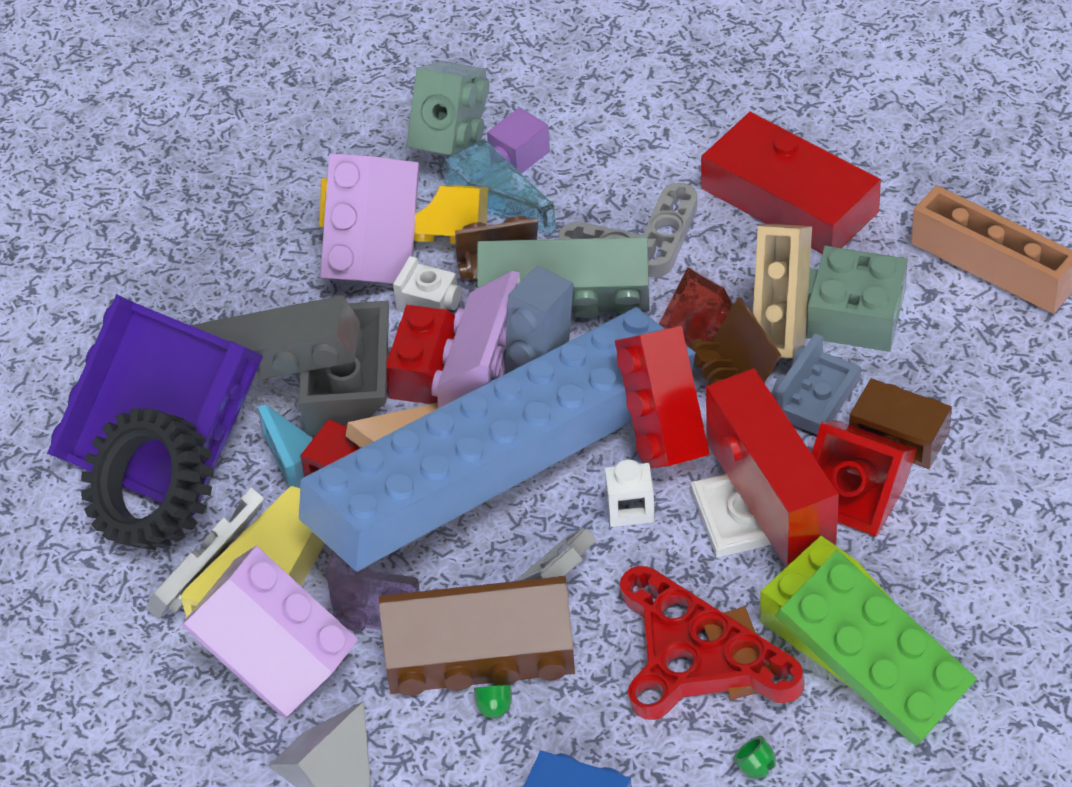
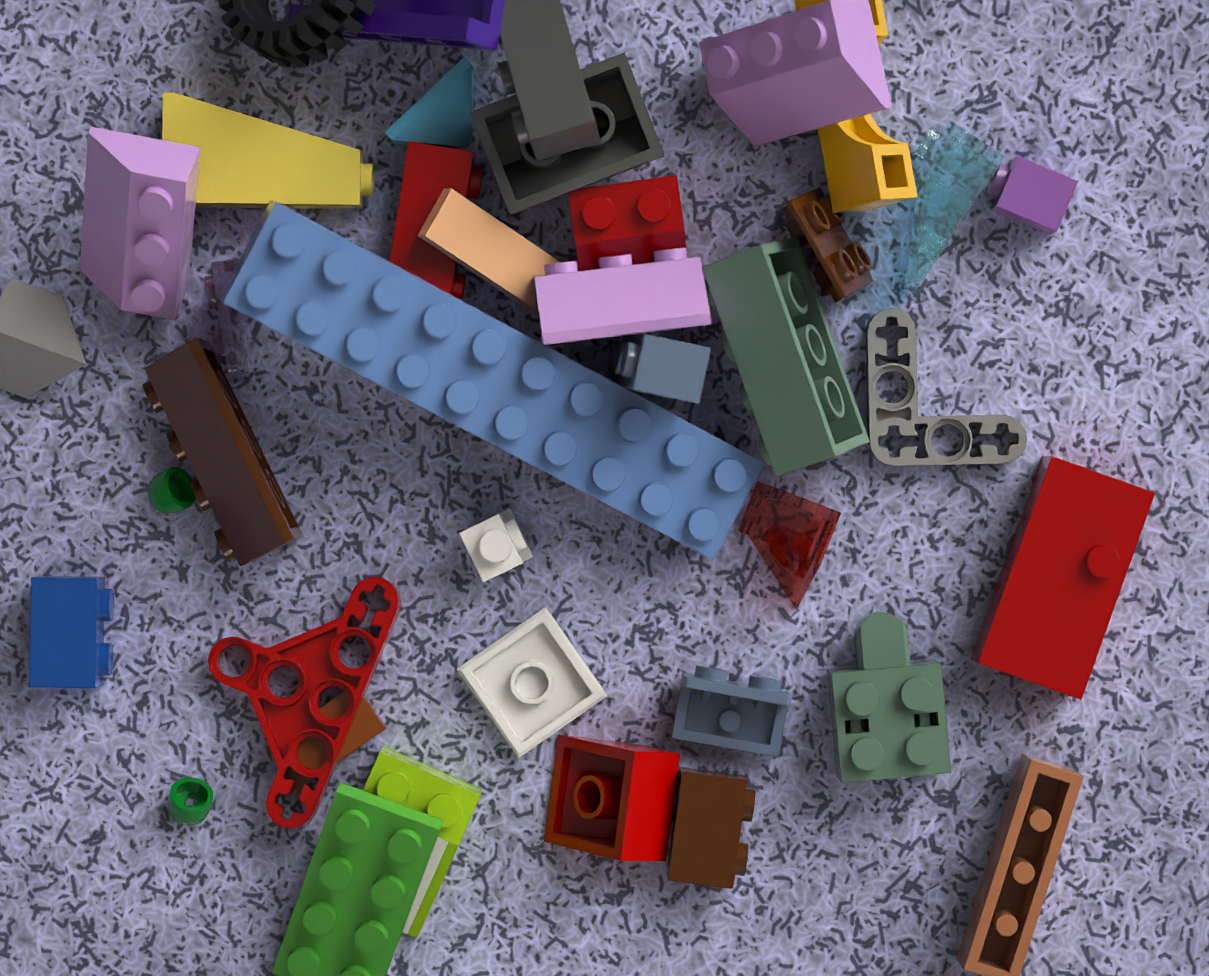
camera: 65 degrees right, 40 degrees up
wing [145,487,265,619] -> none
white brick [393,256,461,313] -> none
sand green brick [406,61,490,155] -> none
light grey tile [515,528,597,581] -> none
red brick [614,326,710,469] -> none
reddish brown hinge [689,297,781,385] -> none
red brick [706,368,839,567] -> none
tan brick [753,224,812,358] -> none

